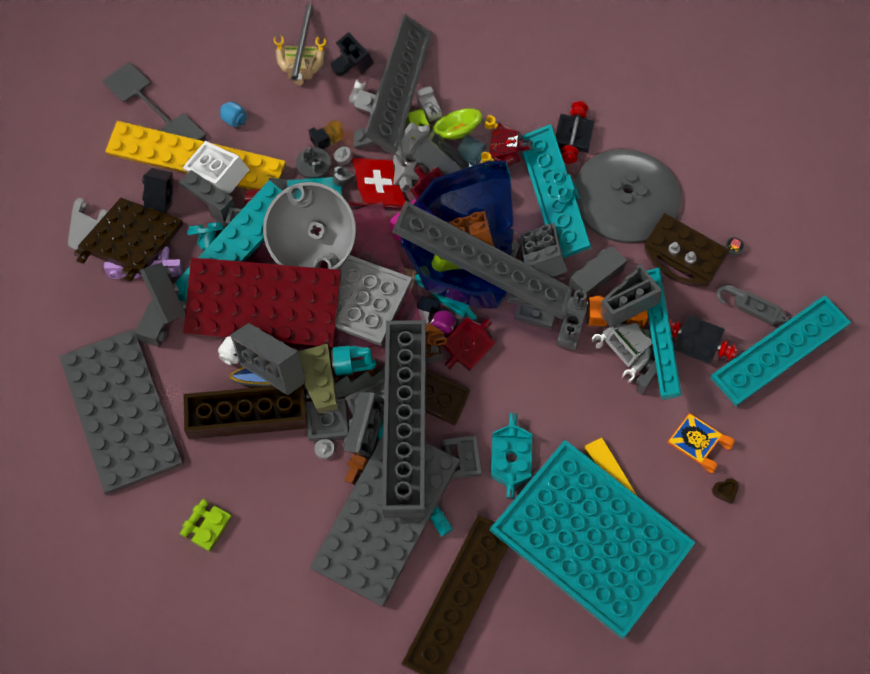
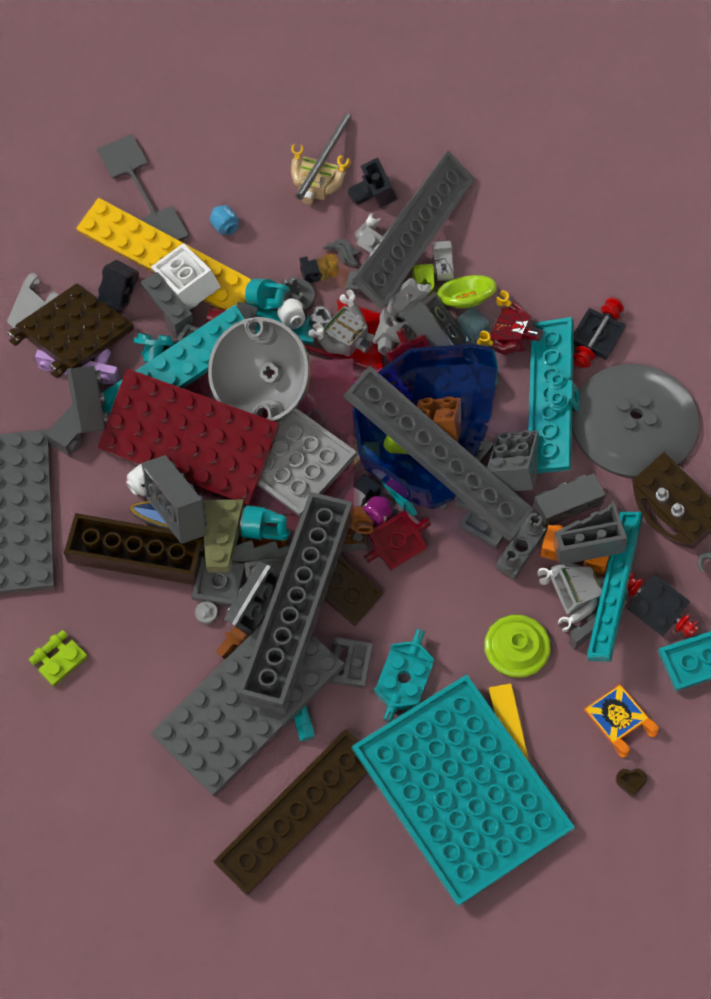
camera: 20 degrees right, 0 degrees up
light grey tile [334,146,353,165] -> none
none -> teal piece [245,278,290,310]
none -> white head [278,298,307,329]
none -> light grey torso [309,290,372,356]
none -> dark grey piece [322,239,360,268]
none -> lime piece [484,615,551,678]

